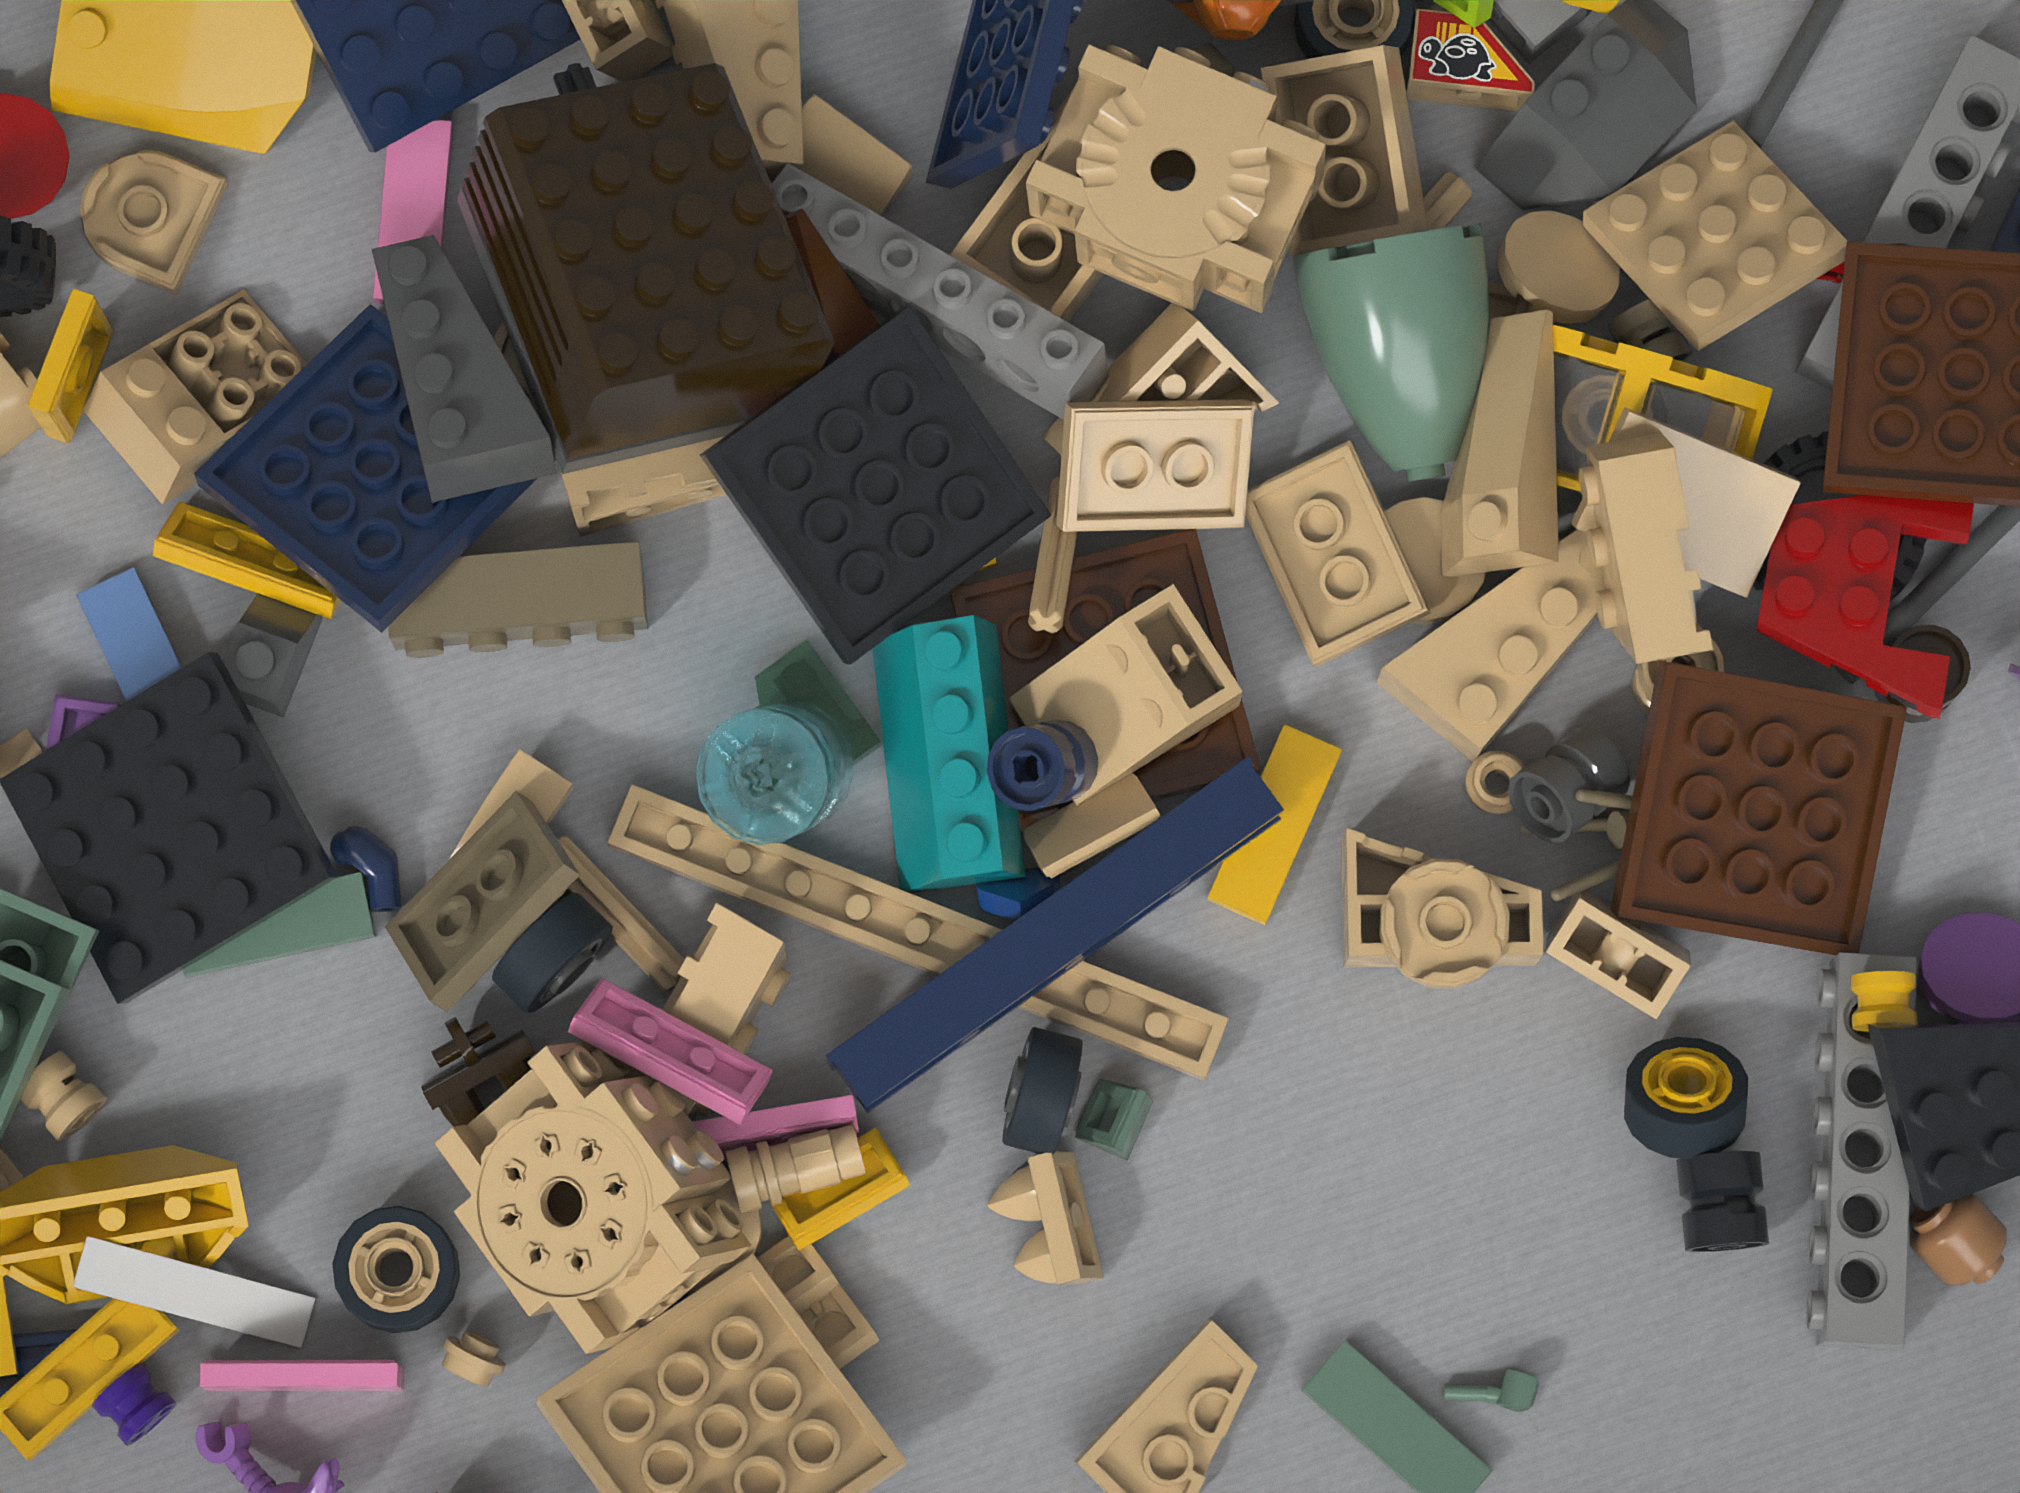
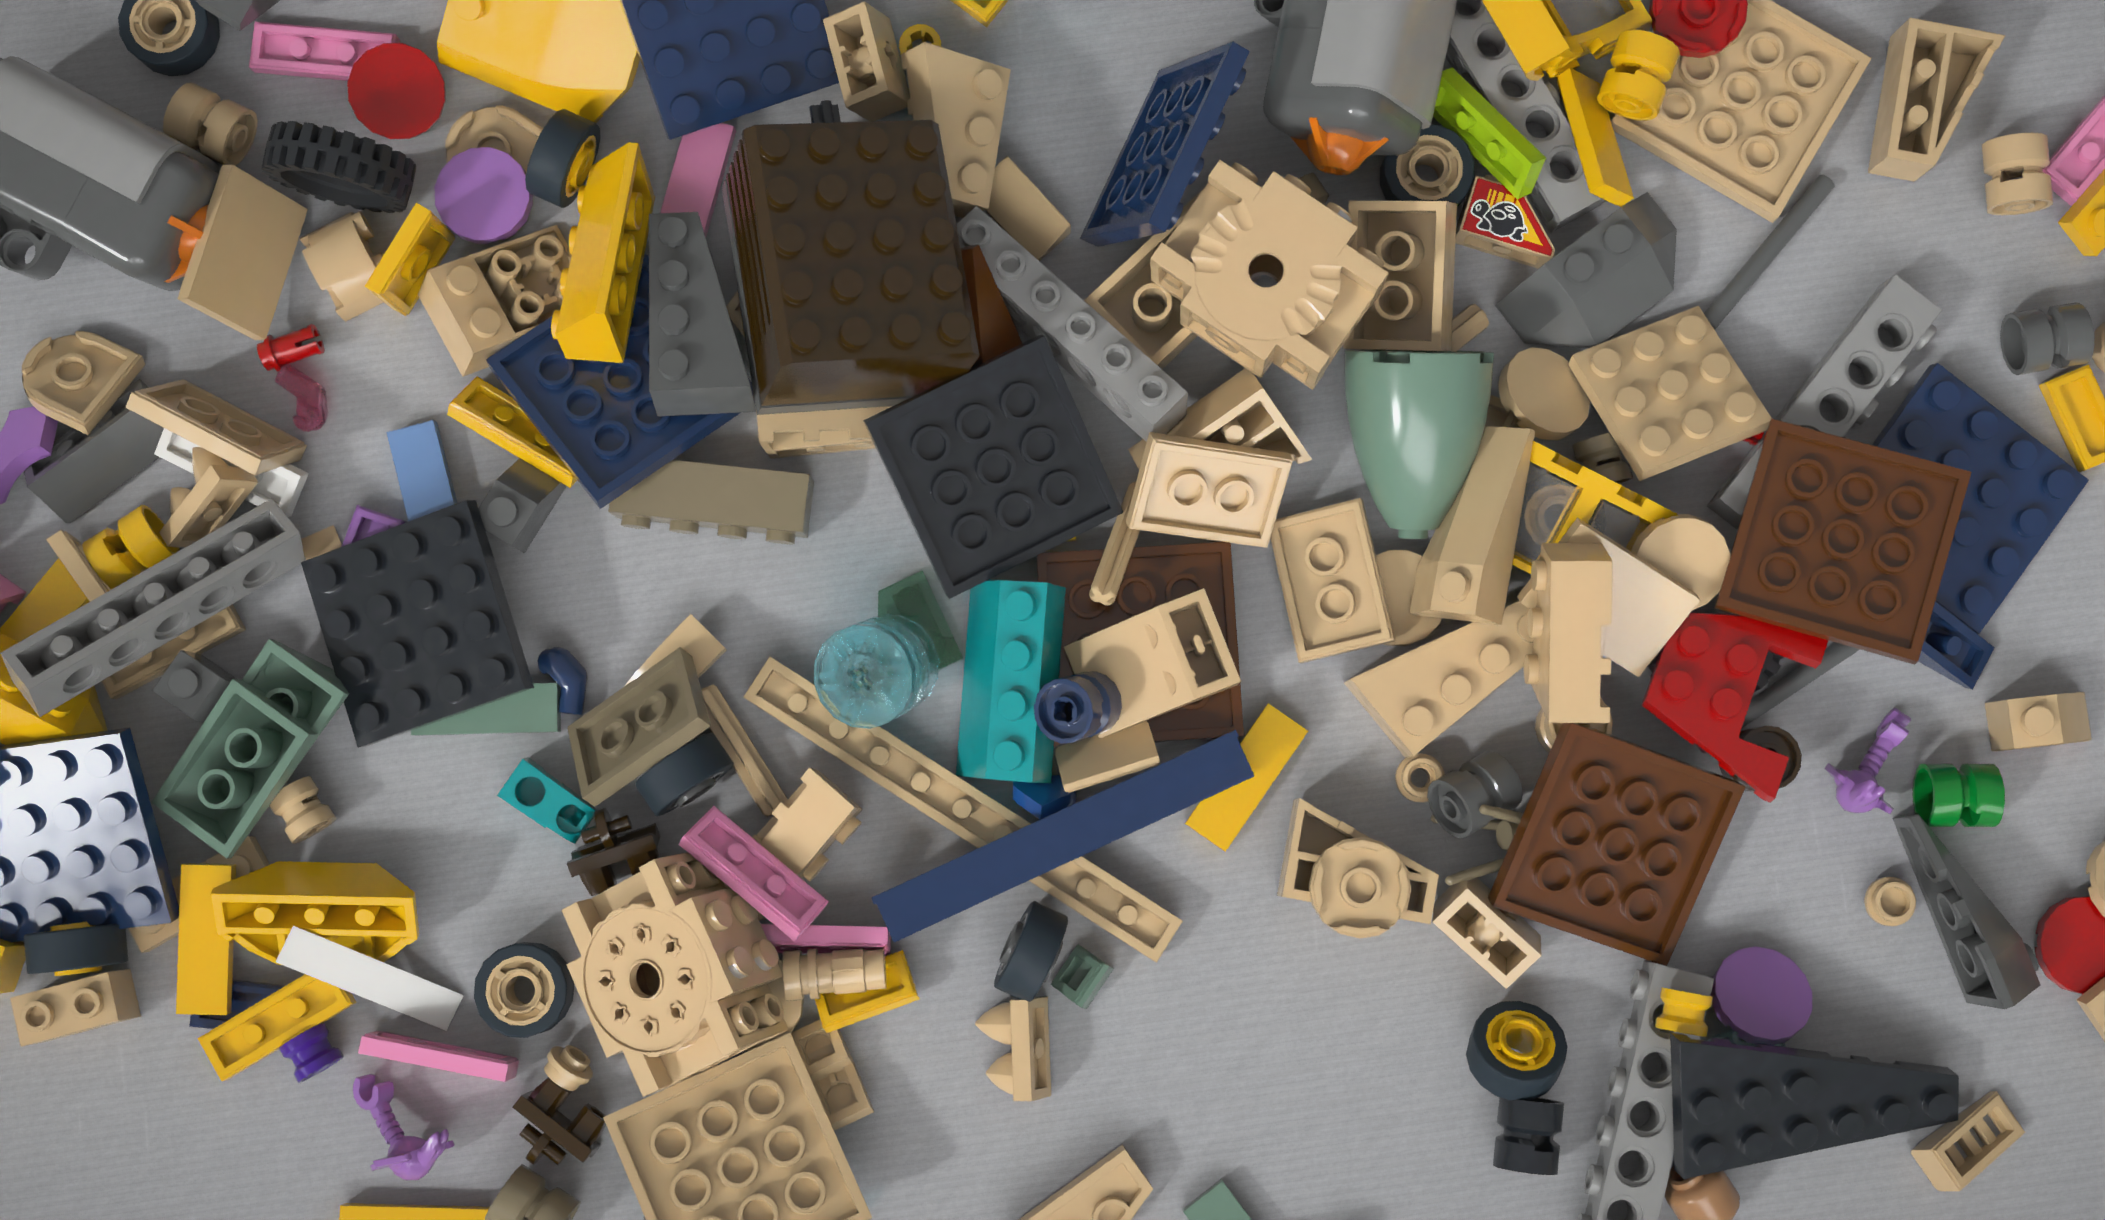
camera: 15 degrees right, 5 degrees up
none -> medium lavender tile [434,147,533,244]
none -> teal leg [497,757,598,844]
none -> dark brown hips [512,1077,606,1165]
none -> black wheel [525,109,601,208]
none -> yellow slope [551,142,655,363]
none -> tan tile [1631,514,1730,610]

